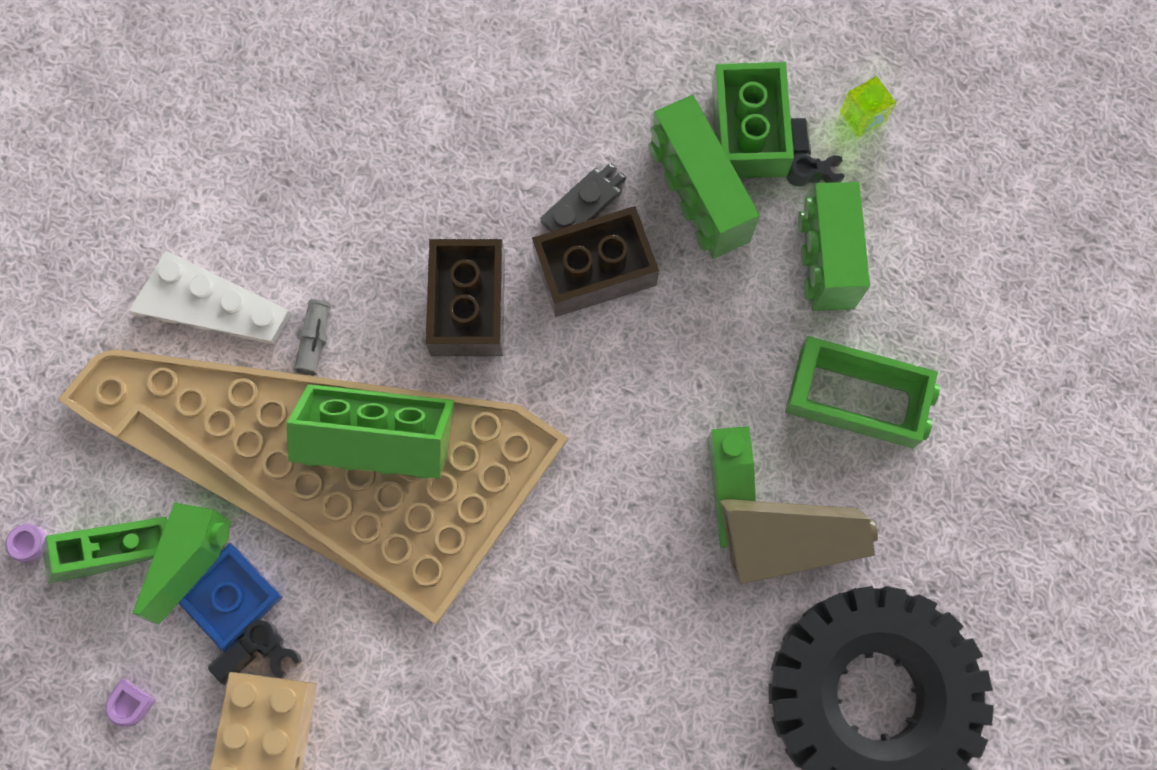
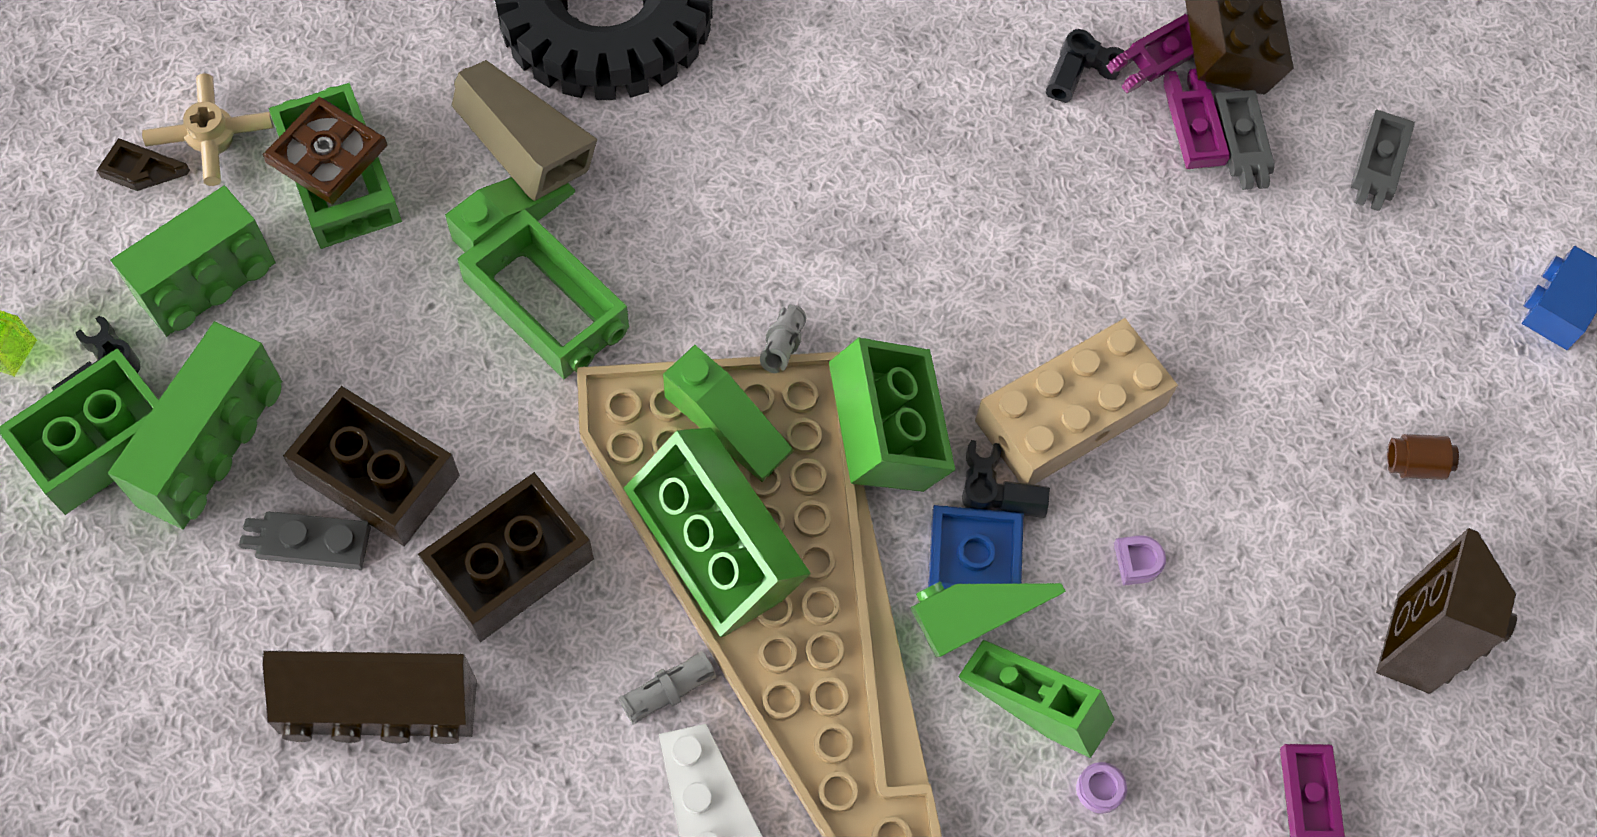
camera: 135 degrees left, 10 degrees down
none -> dark brown tile [96,138,190,191]
none -> tan bar [142,73,274,186]
none -> reddish brown piece [262,96,388,205]
none -> dark brown slope [262,651,477,744]
none -> bright green piece [457,209,629,380]
none -> bright green slope [663,345,793,482]
none -> light grey pin [760,304,806,373]
none -> bright green brick [829,337,956,492]

